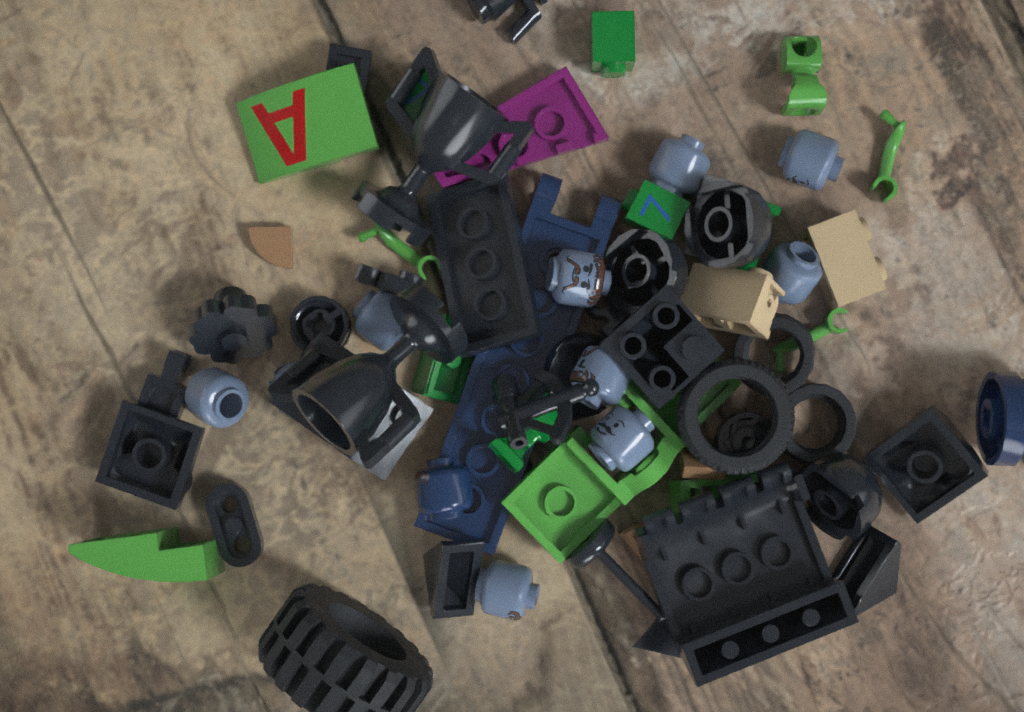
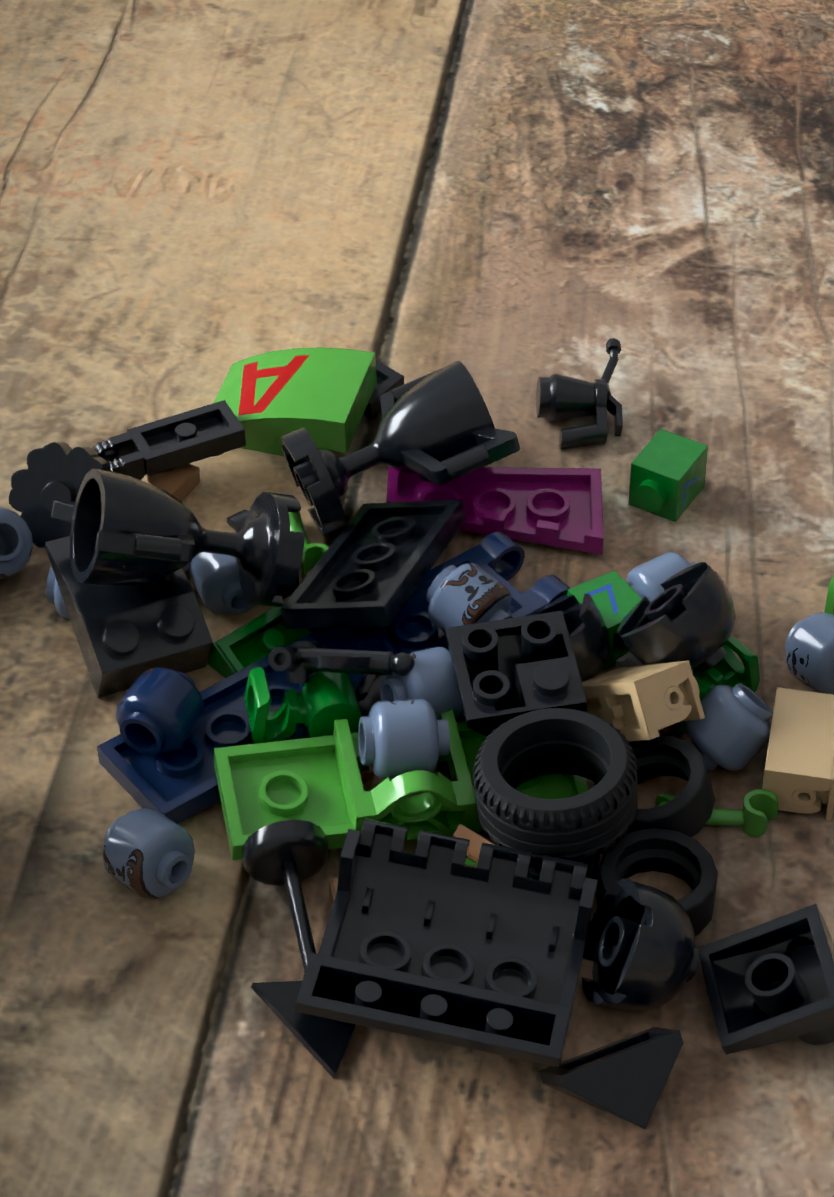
camera: 30 degrees right, 45 degrees down
black slope [423,538,484,619] -> none
none -> black hinge [93,400,246,480]

